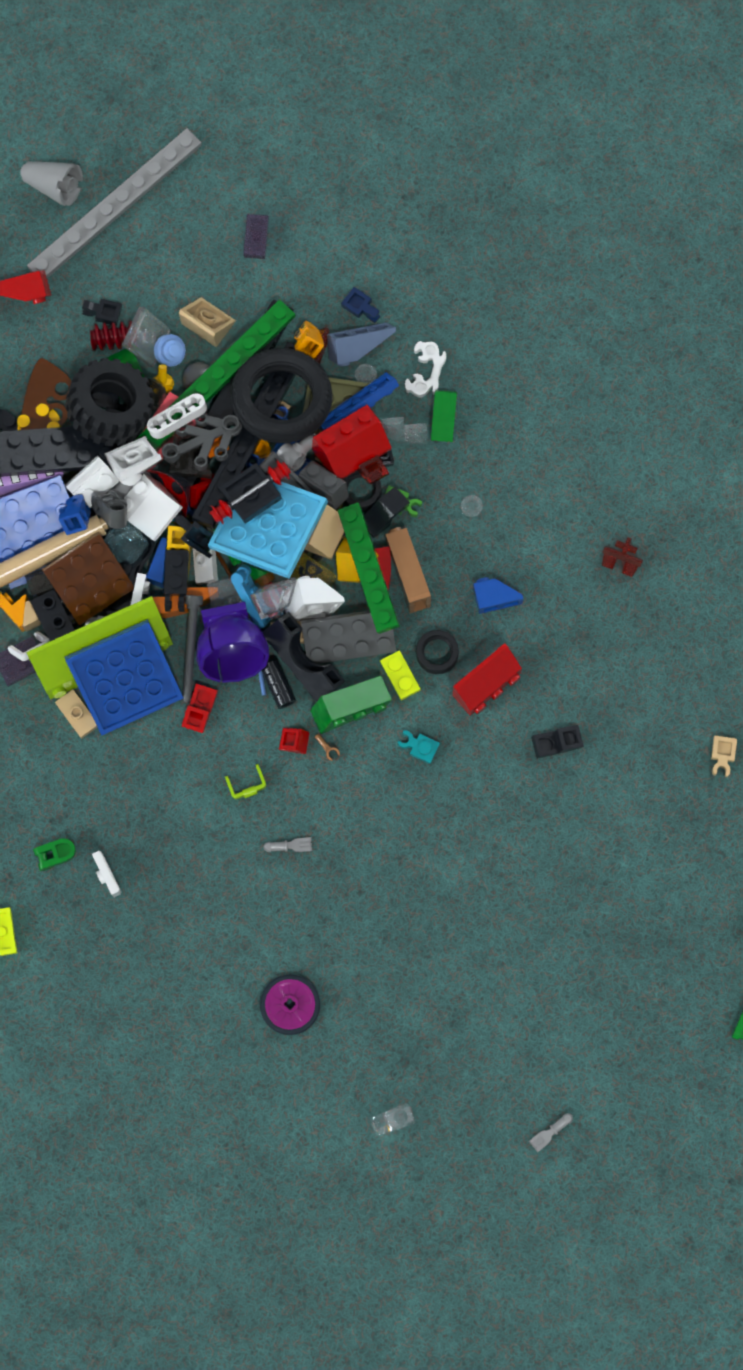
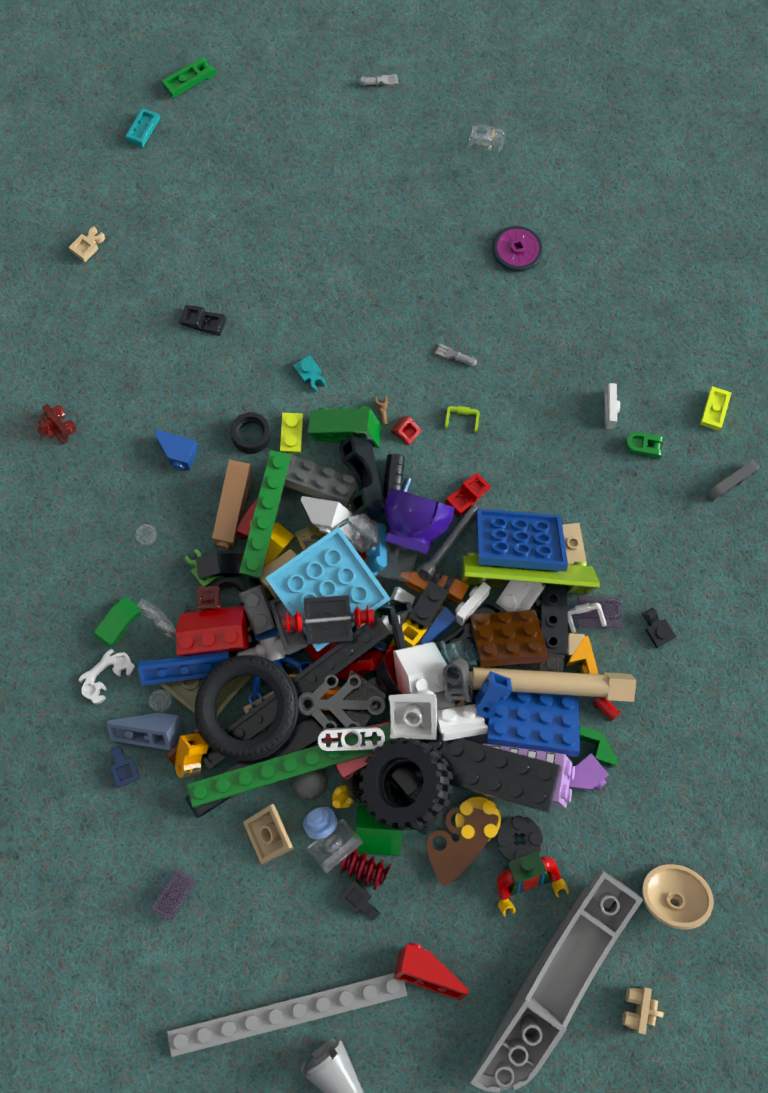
camera: 160 degrees left, 5 degrees down
red slope [453,643,522,716] -> none

